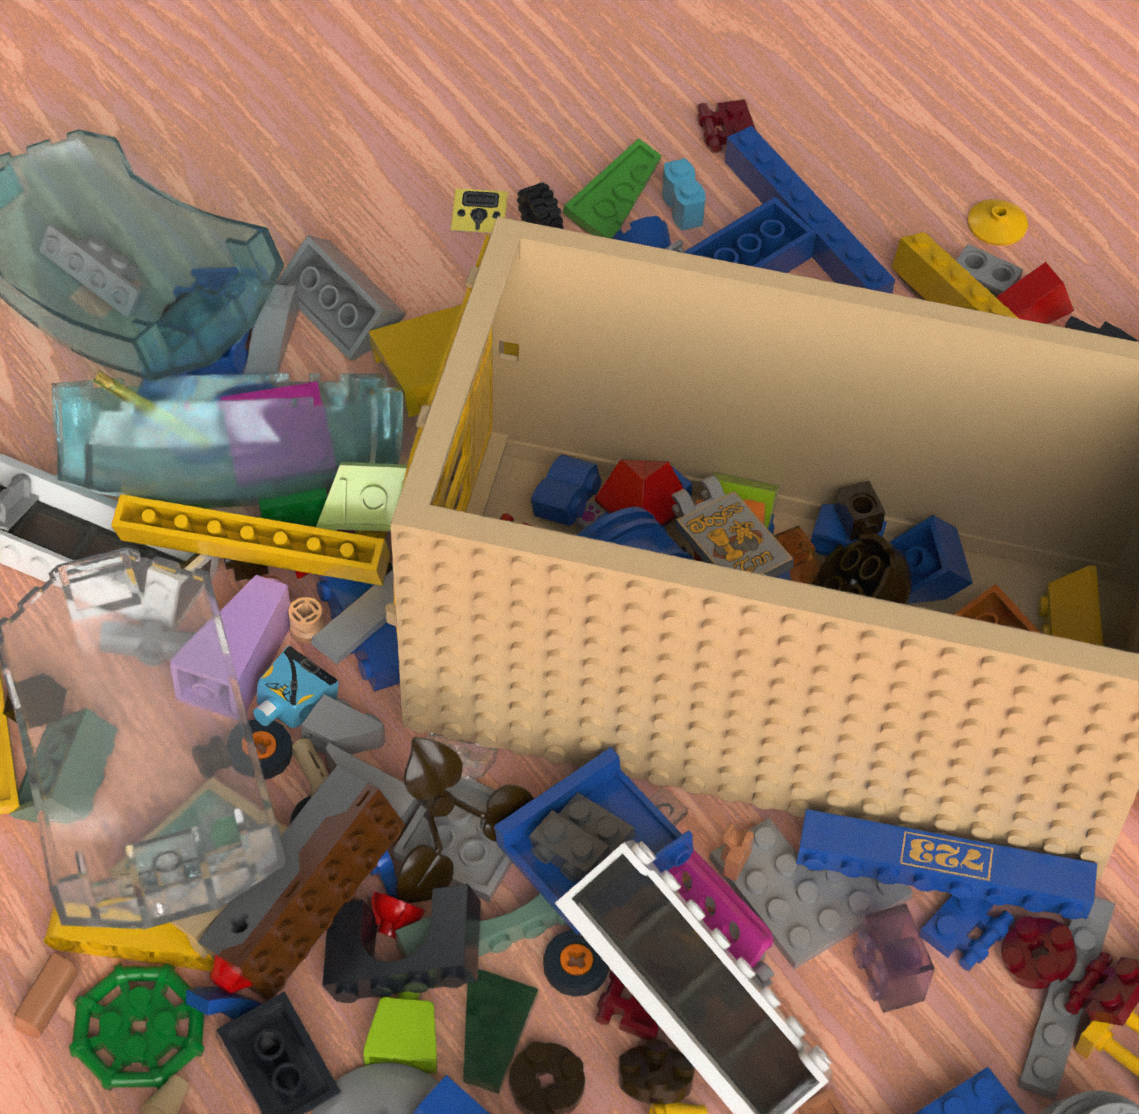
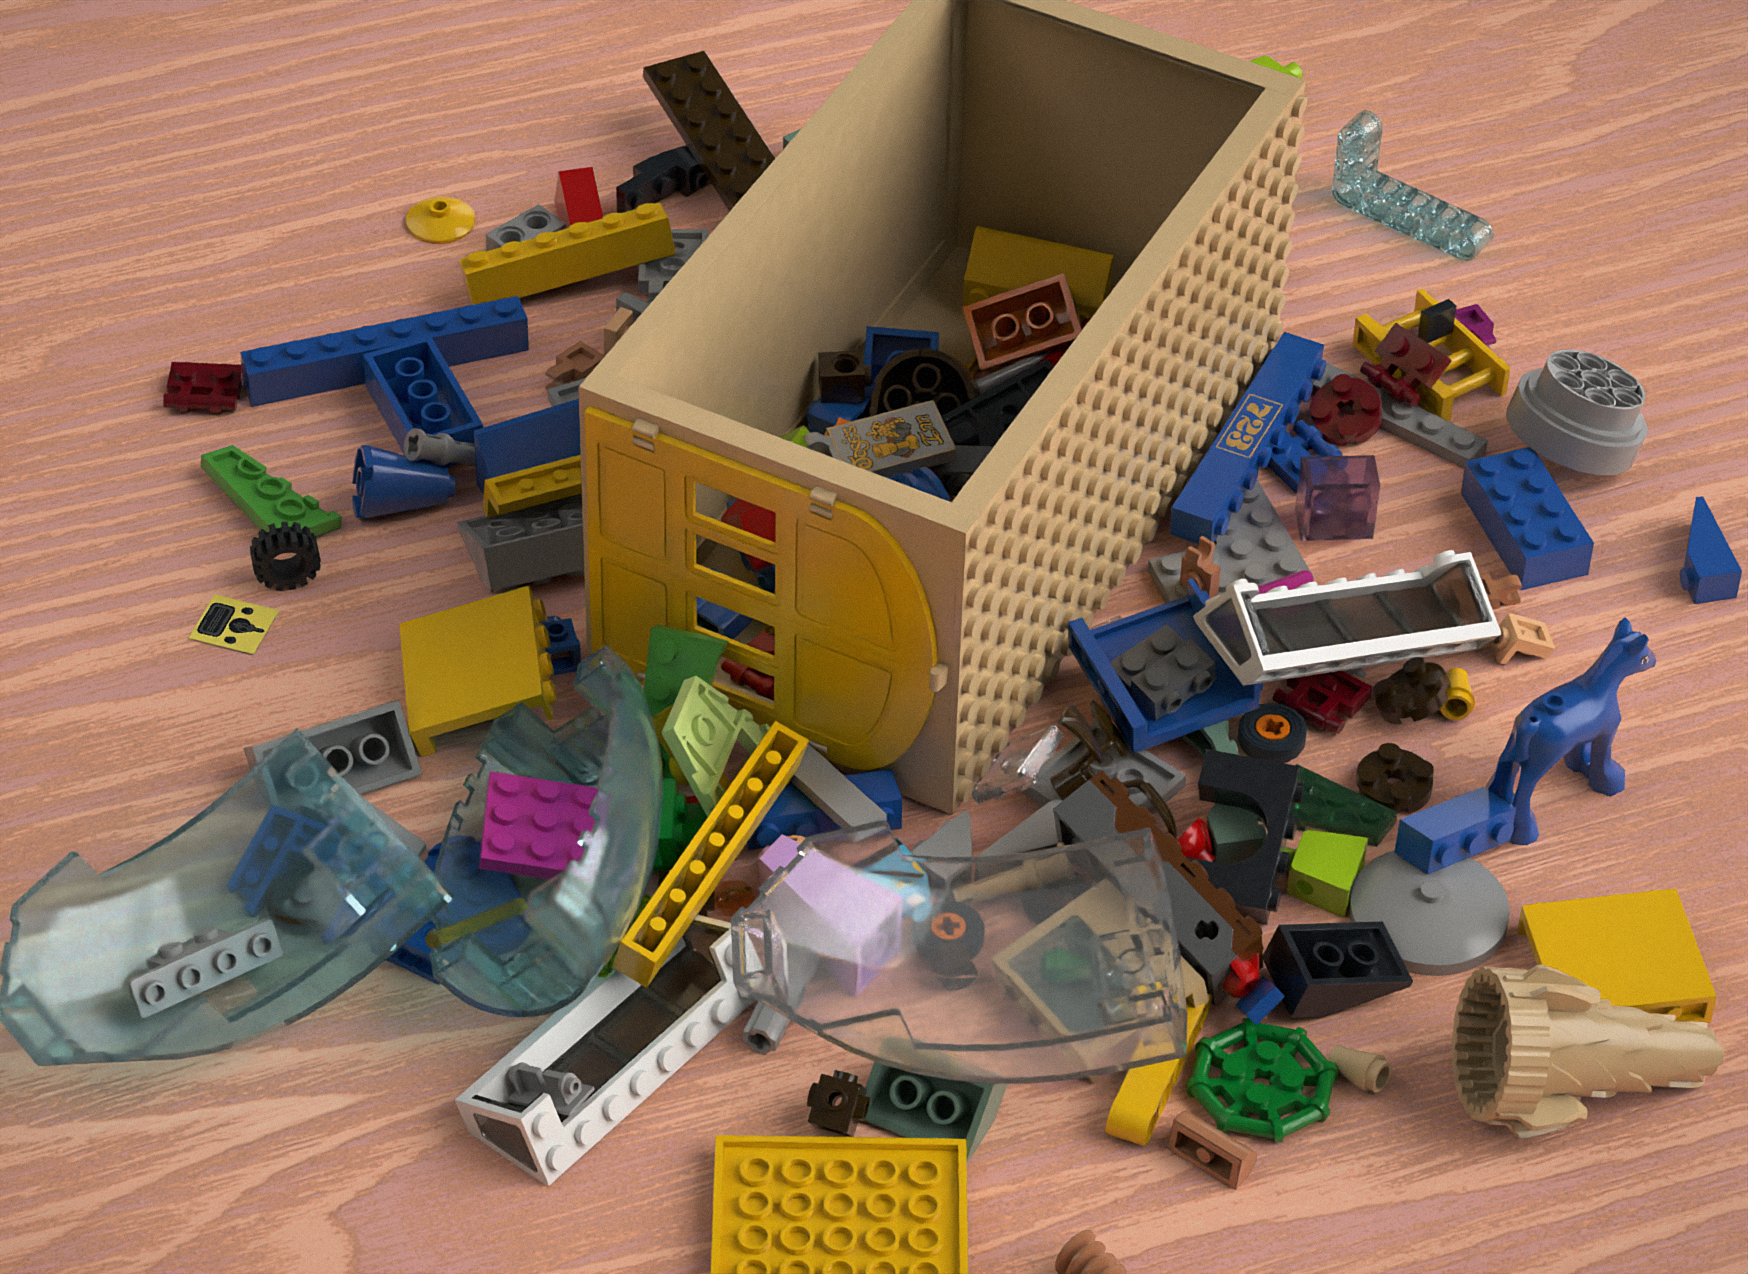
camera: 75 degrees left, 10 degrees down
medium azure brick [662,158,706,231] -> none

